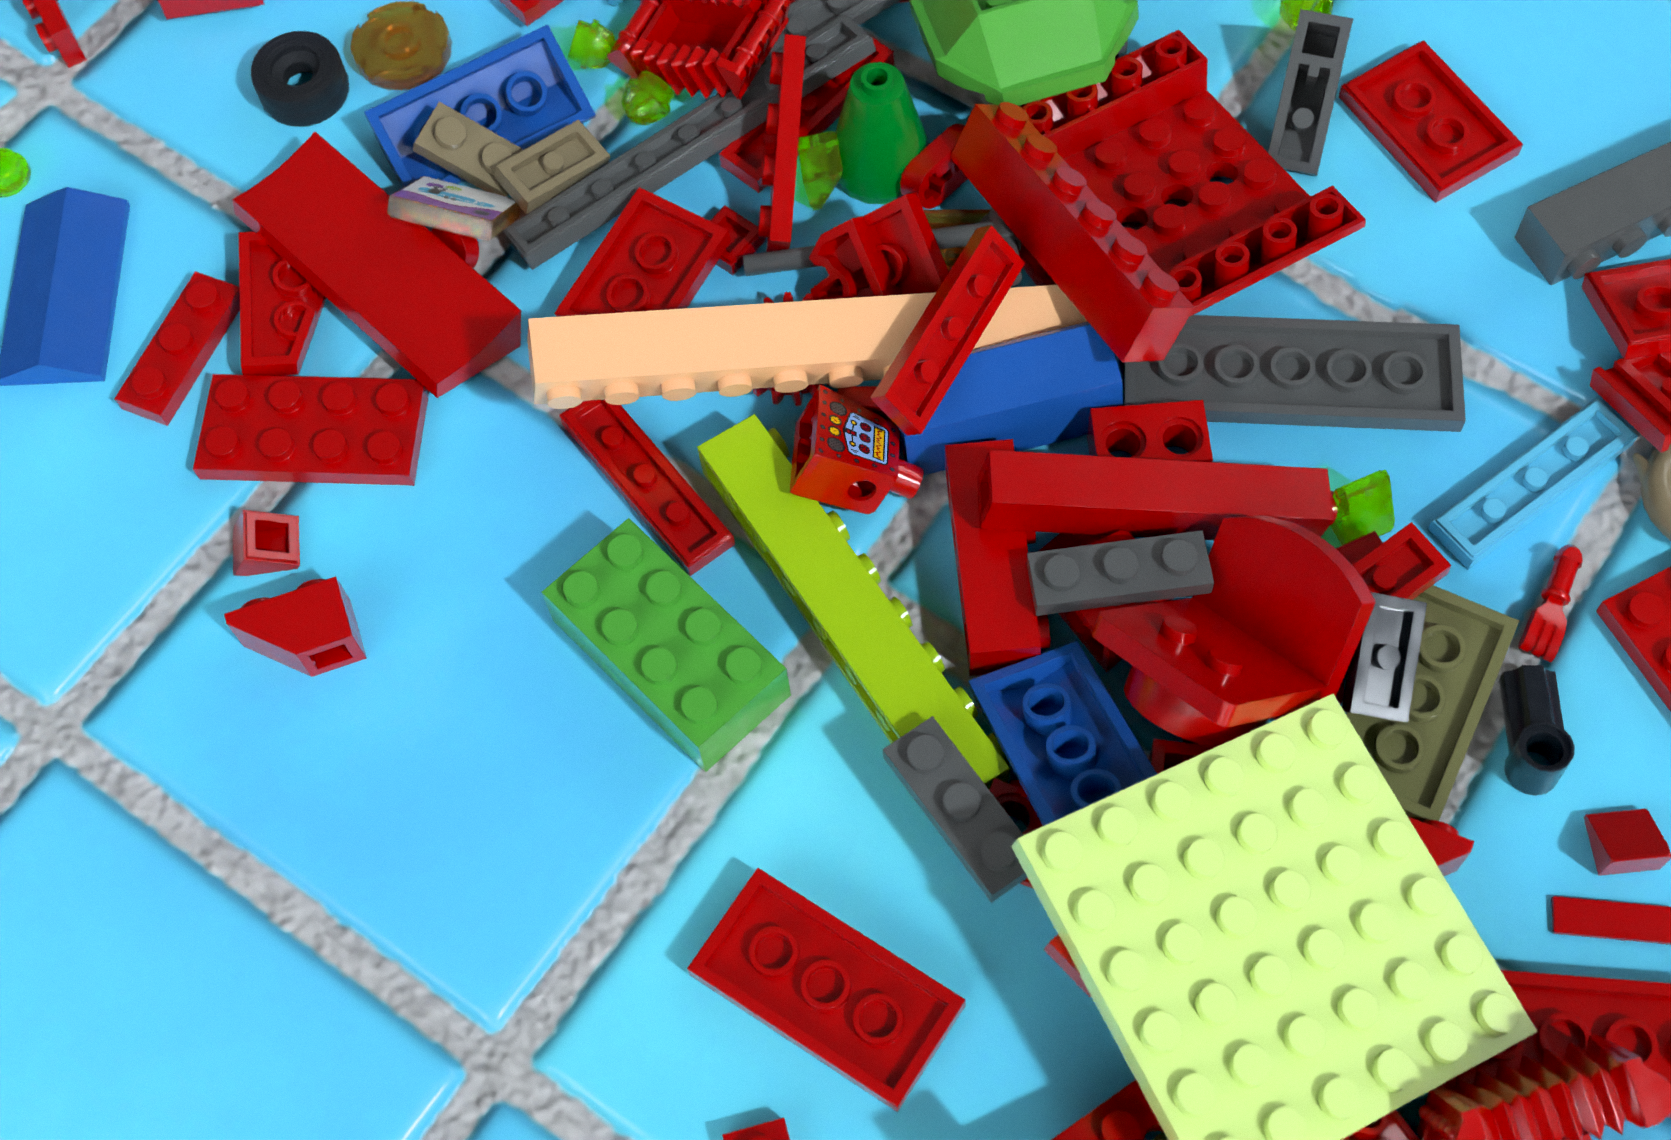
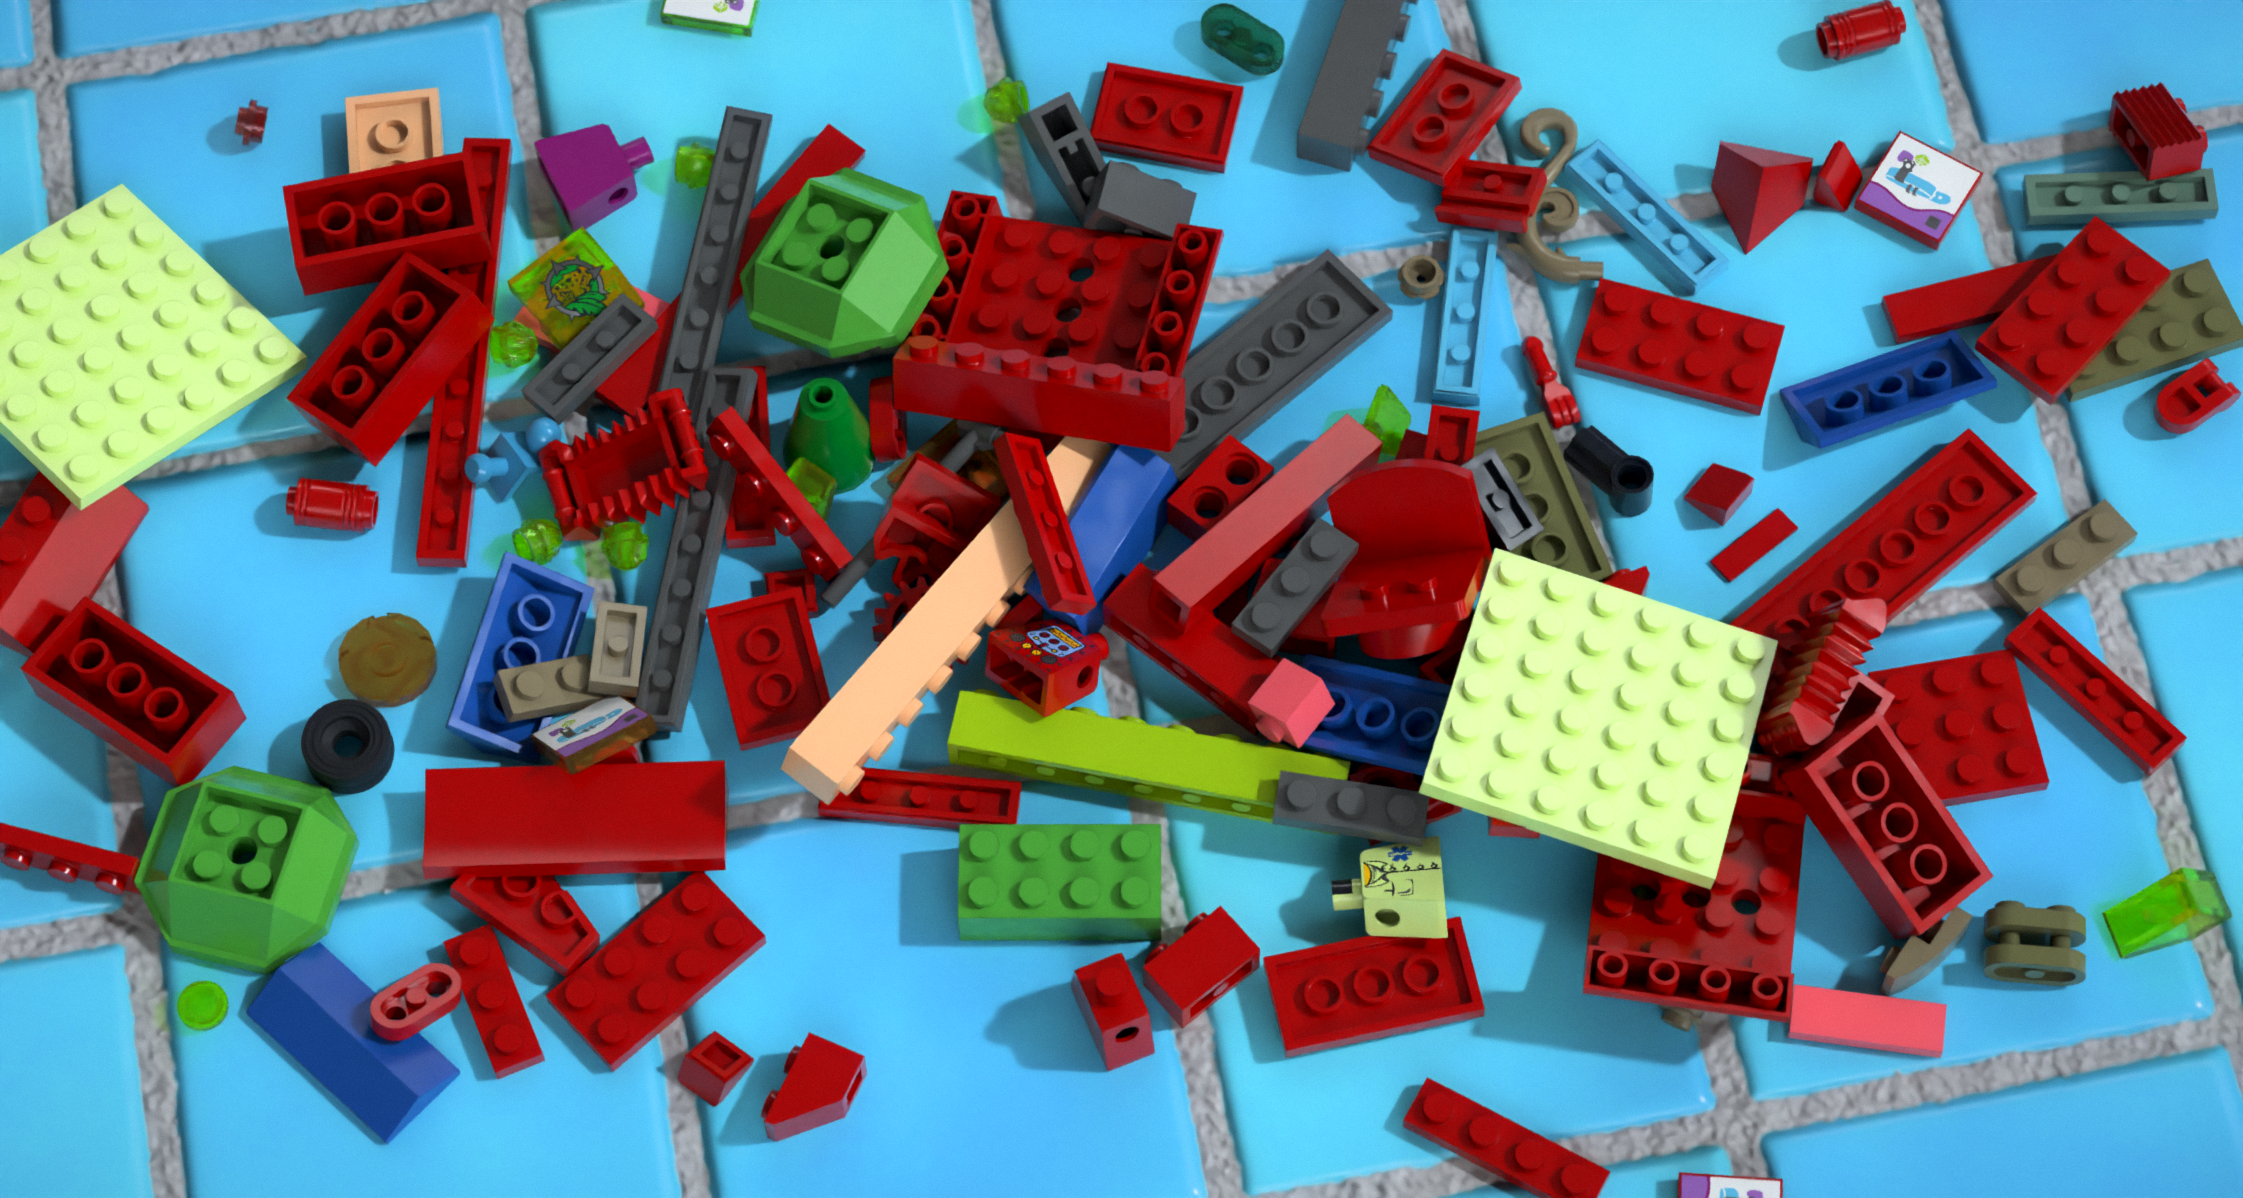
camera: 50 degrees left, 0 degrees up
none -> bright green piece [134,766,360,975]
none -> red plate [370,963,462,1041]
none -> red torso [1071,953,1155,1072]
none -> dark grey brick [1082,160,1197,241]
none -> red brick [1143,906,1260,1029]
none -> clear green plate [1201,3,1285,76]
none -> coral brick [1248,658,1335,749]
none -> yellowish green torso [1331,836,1448,938]
none -> dark tan plate [1398,255,1444,300]

